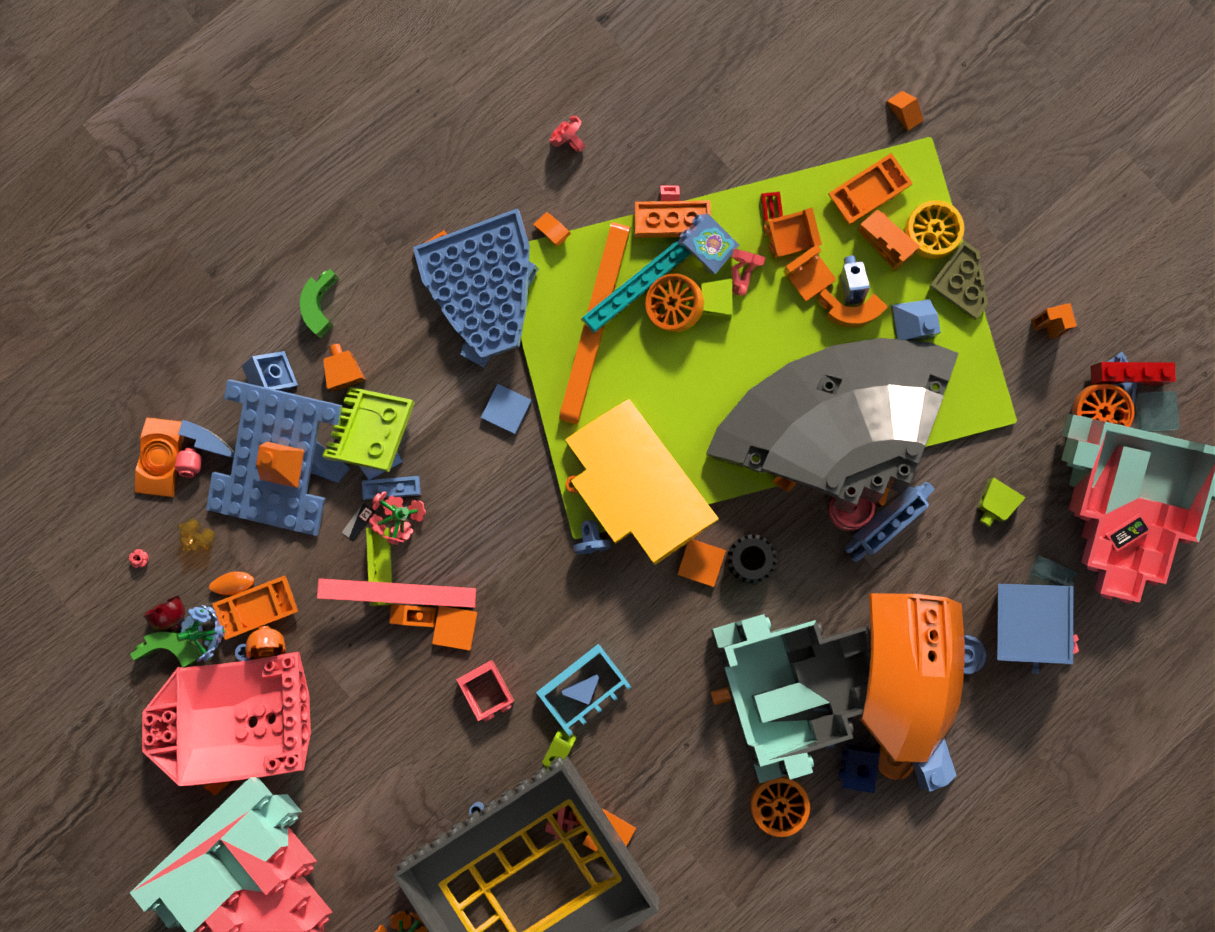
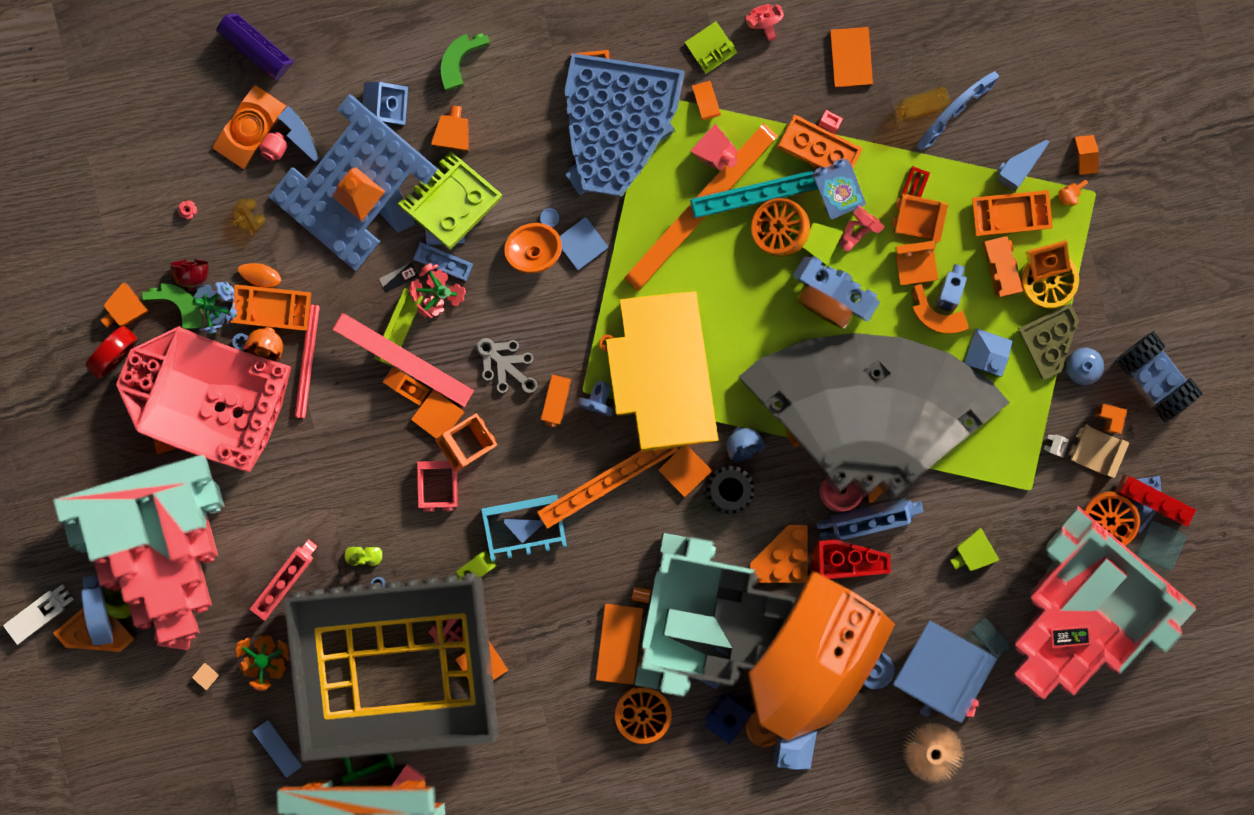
camera: 20 degrees right, 5 degrees up
none -> red piece [85,326,138,379]
none -> orange torso [100,283,150,328]
none -> dark purple brick [216,13,294,81]
none -> coral hinge [250,539,317,621]
none -> coral axle [295,305,320,418]
none -> lime piece [345,547,383,566]
none -> orange window [435,413,497,472]
none -> light grey plant [476,338,537,393]
none -> orange dish [504,223,562,274]
none -> orange plate [537,447,678,529]
none -> medium blue piece [540,208,559,227]
none -> orange window [541,375,571,427]
none -> orange tile [596,604,643,685]
none -> lime hinge [685,21,738,74]
none -> coral torso [691,124,738,171]
none -> medium blue cylinder [726,427,766,462]
none -> orange plate [750,525,808,583]
none -> medium blue brick [793,256,880,322]
none -> dark orange piece [796,284,854,329]
none -> red wedge [811,539,891,579]
none -> orange tile [830,27,873,88]
none -> clear yellow window [896,86,951,122]
none -> light nougat piece [902,722,965,783]
none -> medium blue tile [917,71,999,150]
none -> medium blue slope [996,140,1049,192]
none -> orange slope [1025,240,1071,281]
none -> white tile [1044,435,1069,458]
none -> orange piece [1058,180,1088,206]
none -> medium blue cylinder [1065,347,1104,386]
none -> tan panel [1069,425,1129,478]
none -> plate [1116,331,1203,423]

